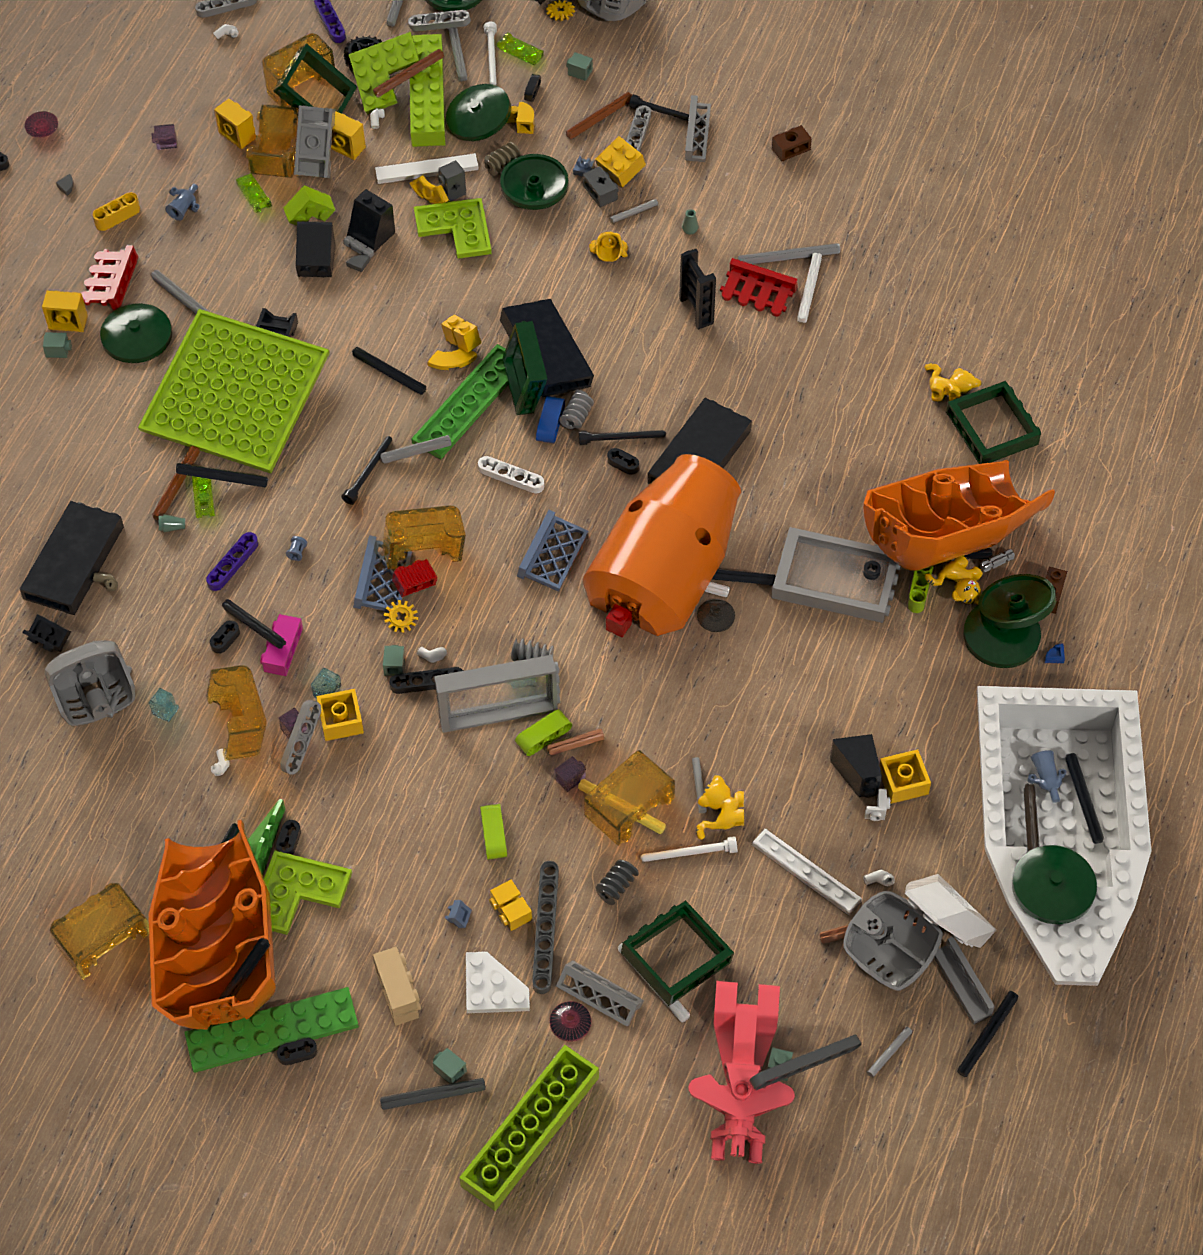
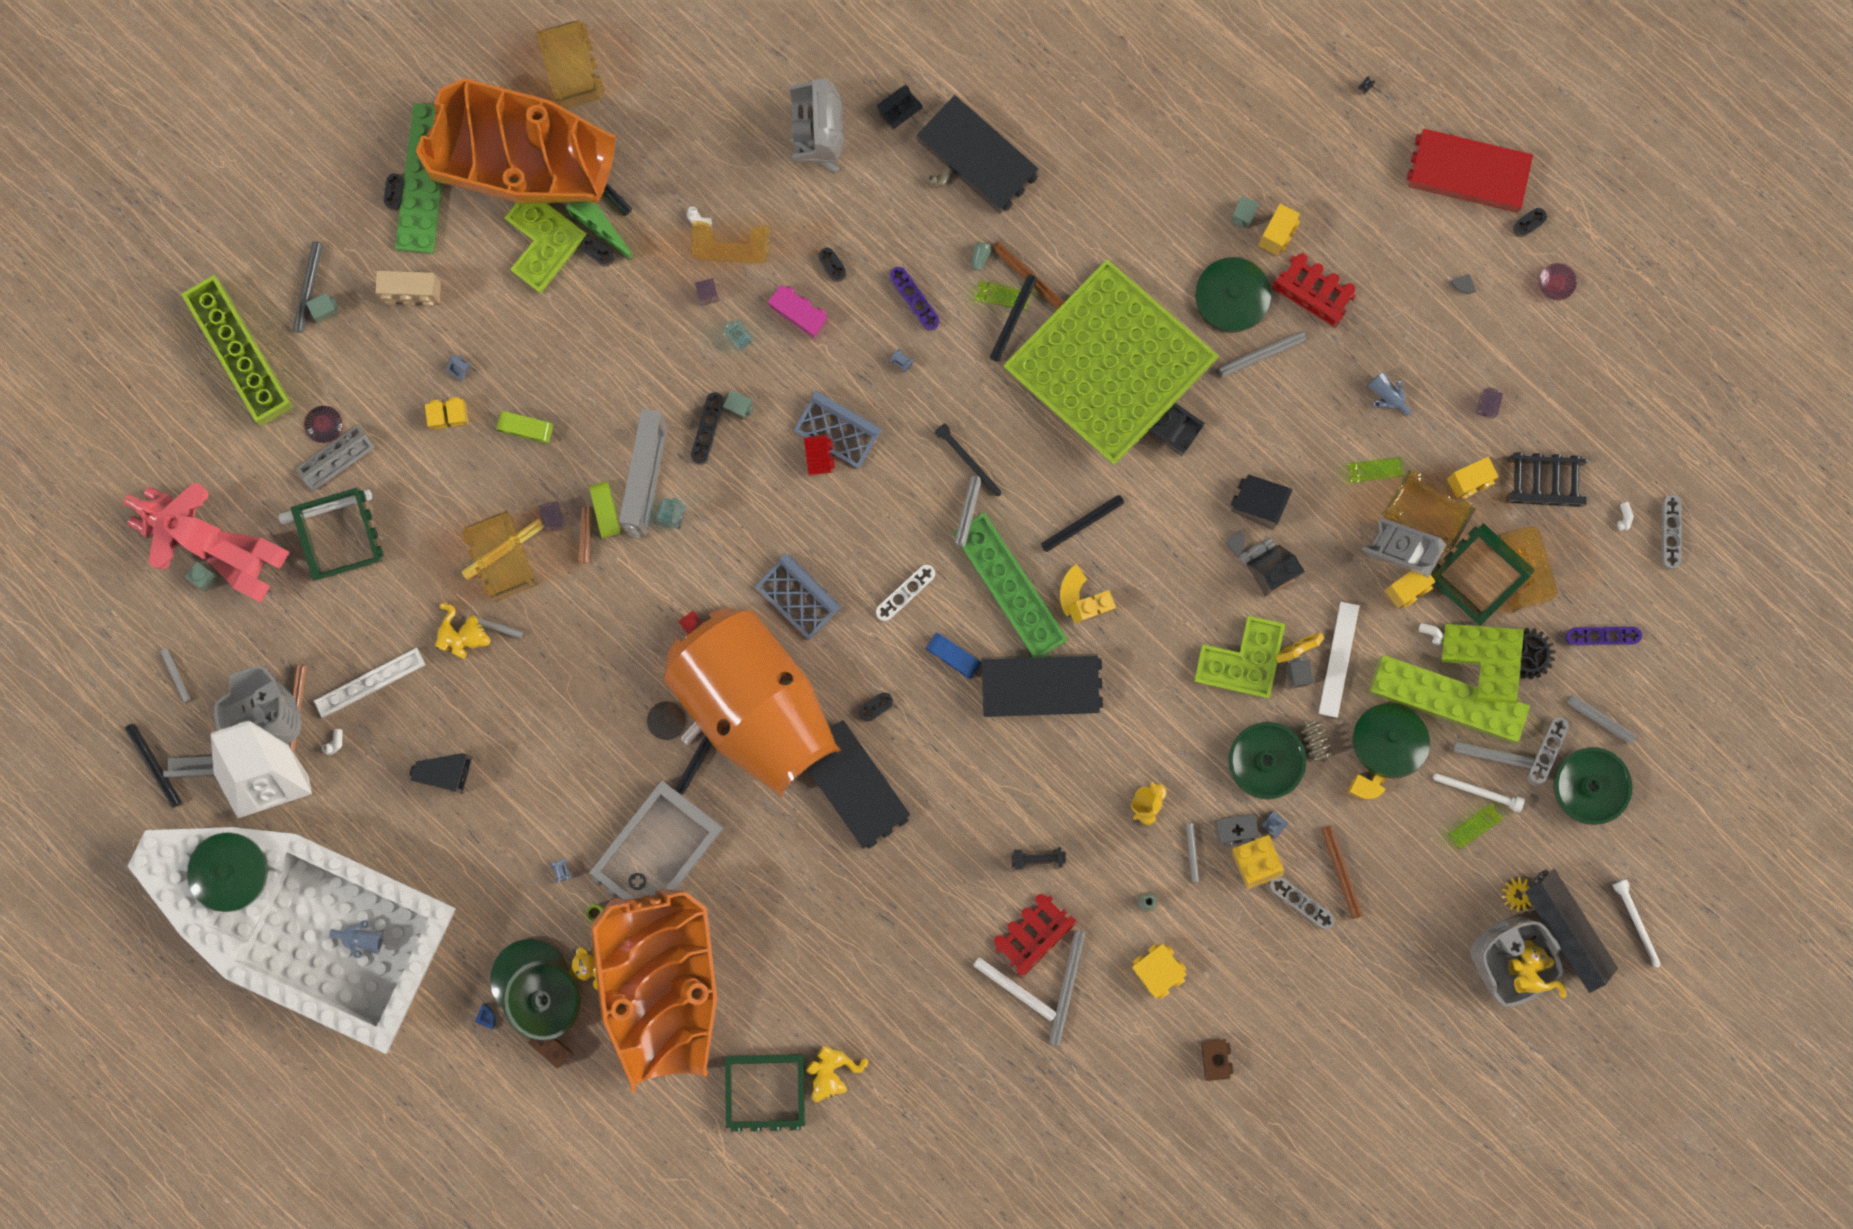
camera: 110 degrees right, 25 degrees up
yellow beam [92,192,140,231] -> none
clear light blue brick [149,688,179,722] -> none
black axle [218,938,270,1000] -> none
black axle [222,599,286,649] -> none
light grey beam [280,700,322,775] -> none
lime brick [283,185,335,226] -> none
yellow brick [316,689,364,741] -> none
dark orange axle [373,49,444,97] -> none
clear yellow windscreen [383,505,466,569] -> none
yellow gear [384,600,418,633] -> none
white arm [417,647,447,663] -> none
white plate [466,952,530,1013] -> none
dark green window [502,321,548,416] -> none
light grey piece [511,638,554,661] -> none
black beam [524,74,541,102] -> none
dark grey beam [532,861,559,994] -> none
light grey piece [560,390,594,429] -> none
sand green brick [566,52,593,81] -> none
black piece [579,430,666,445] -> none
dark grey piece [596,860,639,905] -> none
black piece [629,94,706,126] -> none
white piece [640,836,738,862] -> none
light grey fence [685,95,711,162] -> none
dark grey beam [749,1034,862,1090] -> none
white bracket [865,789,890,821] -> none
yellow brick [879,749,931,804] -> none
dark brown axle [1023,783,1040,852] -> none
black axle [1065,753,1104,844] -> none
none -> sand blue bush [550,859,572,883]
none -> yellow brick [1131,943,1187,999]
none -> black fence [1506,452,1587,507]

